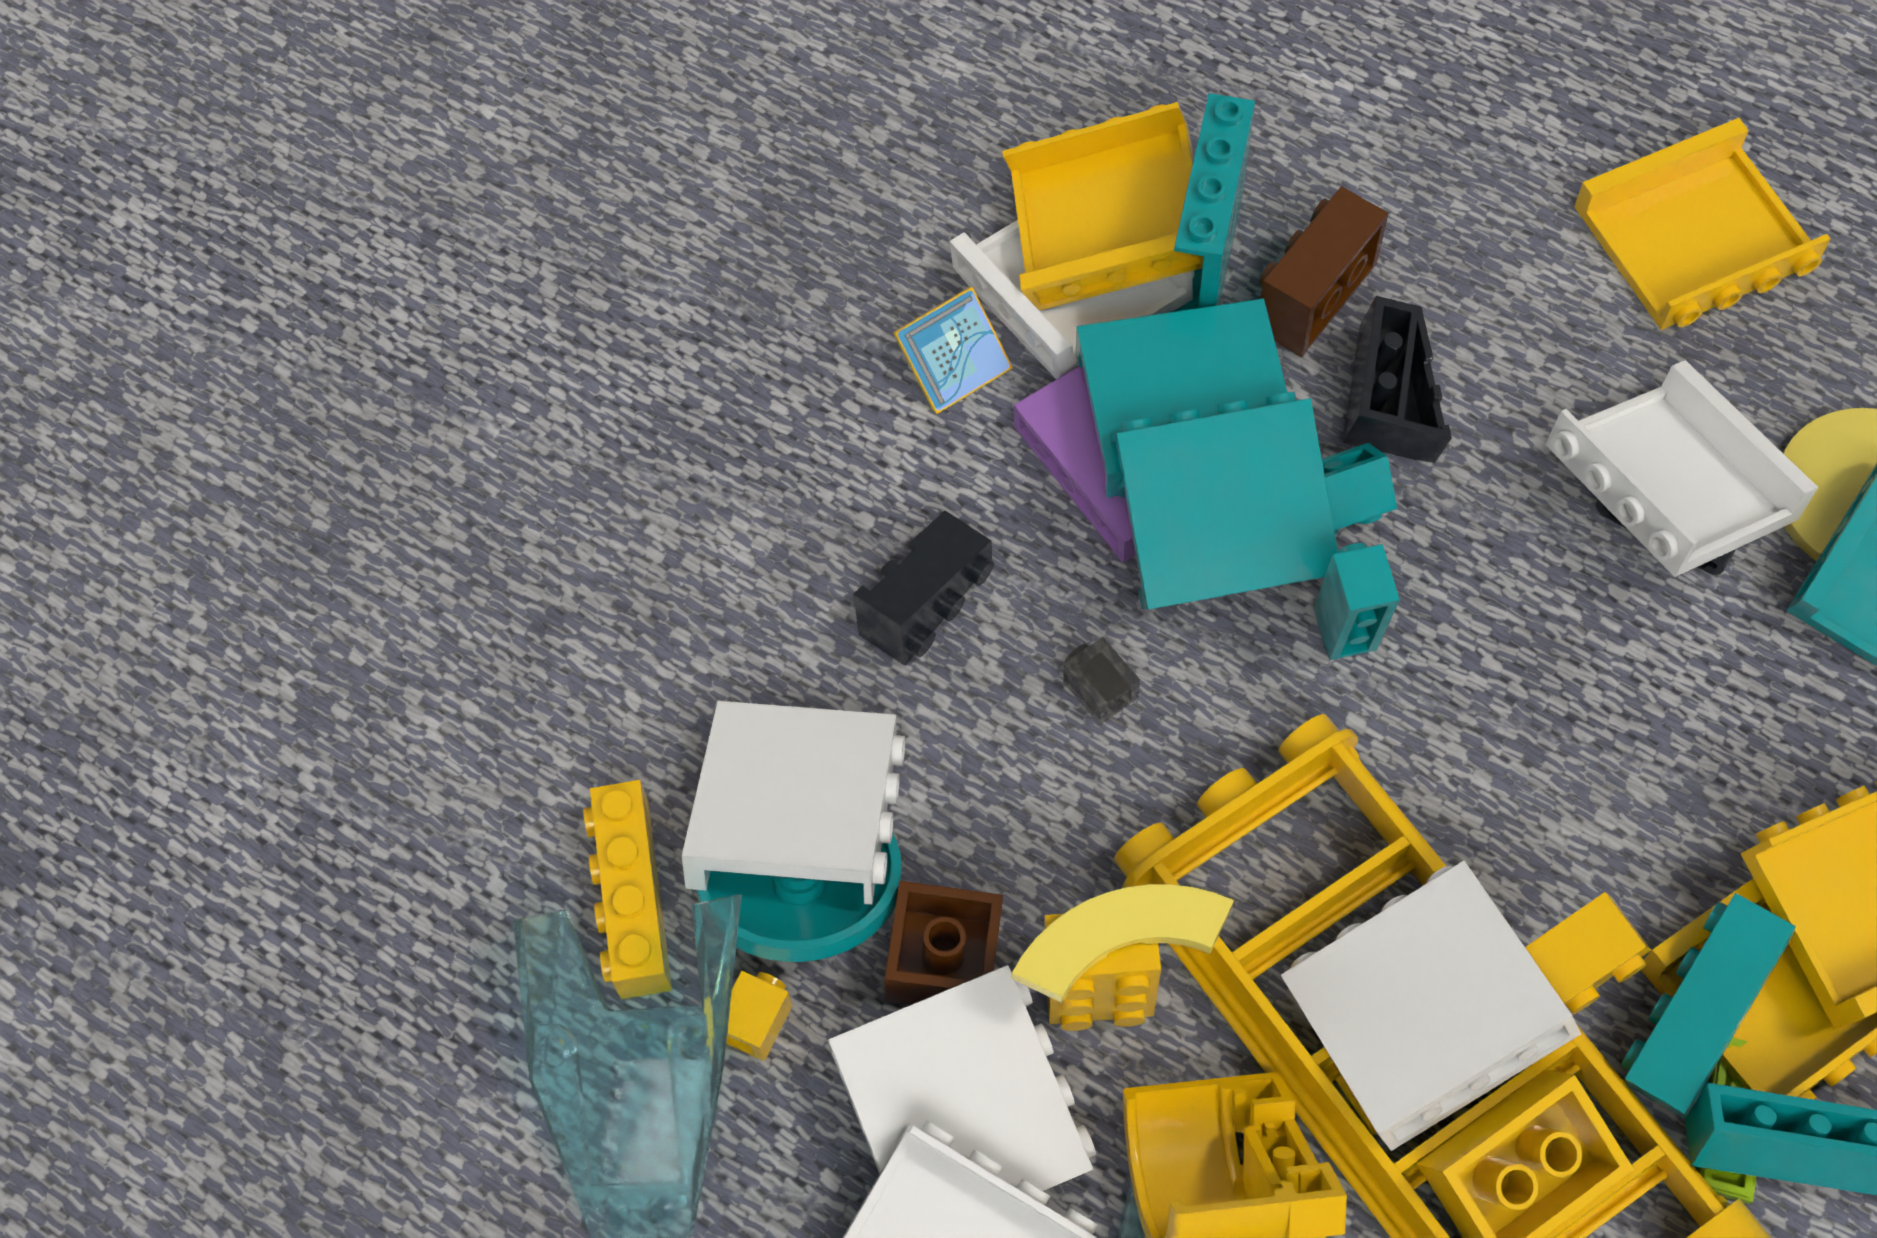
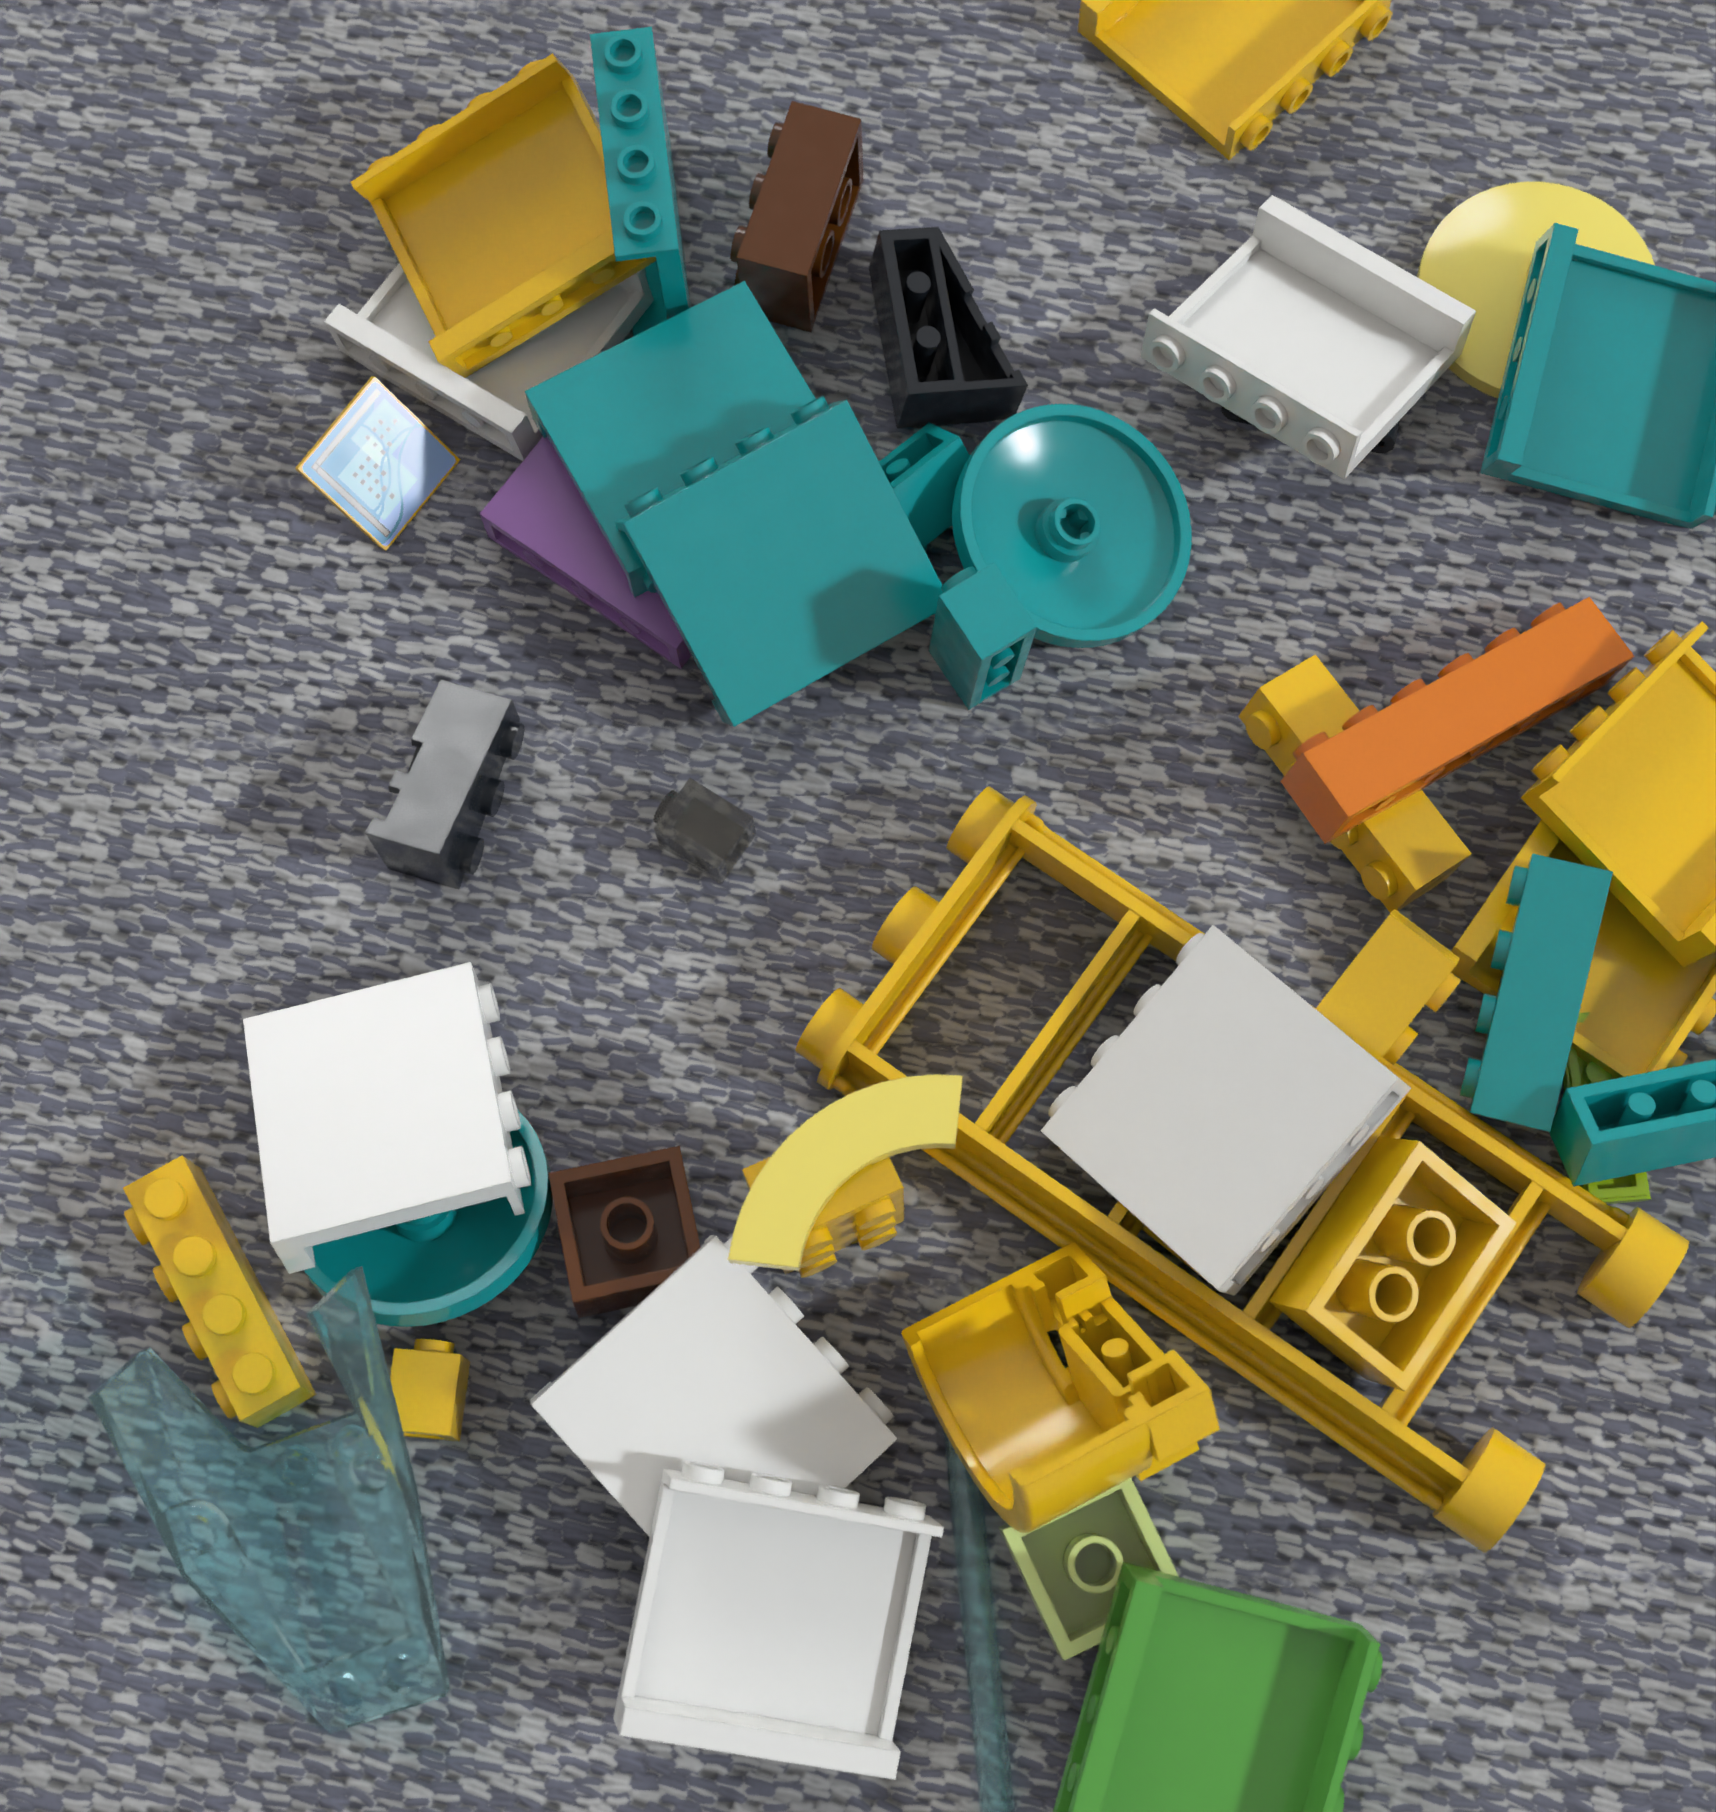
camera: 20 degrees left, 10 degrees up
none -> teal dish [952,404,1192,648]
none -> yellow brick [1238,654,1472,913]
none -> orange brick [1280,597,1634,844]

